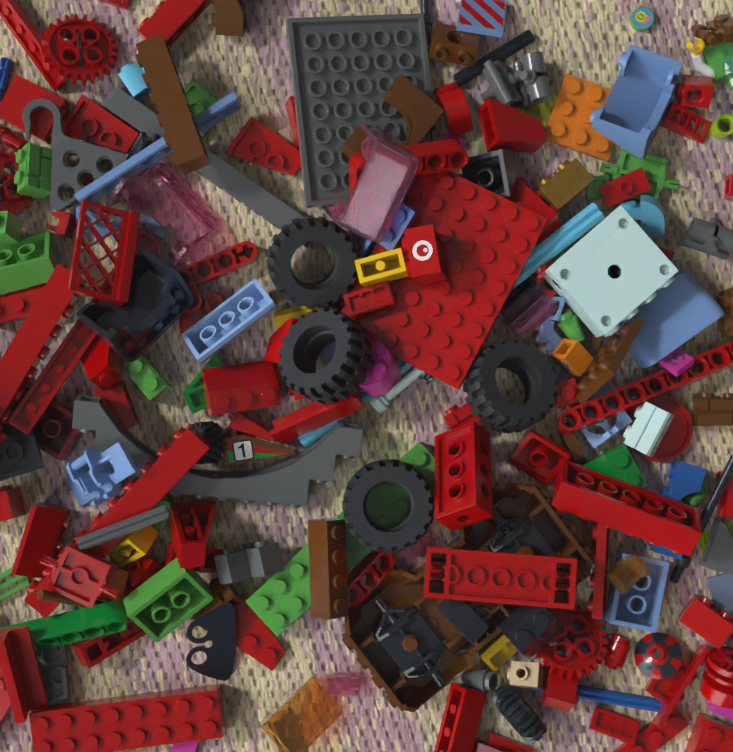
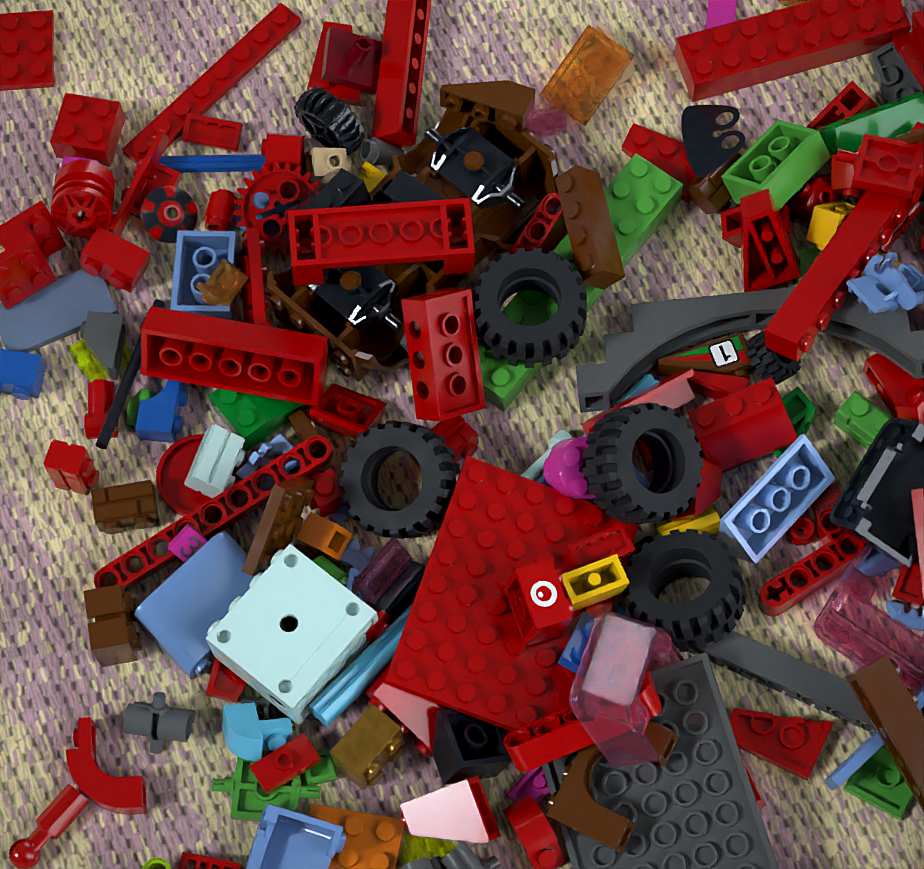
camera: 175 degrees right, 20 degrees down
dark grey axle [77,505,170,551] -> none
dark grey brick [214,540,284,584] -> none
none -> reddish brown slope [440,80,536,133]

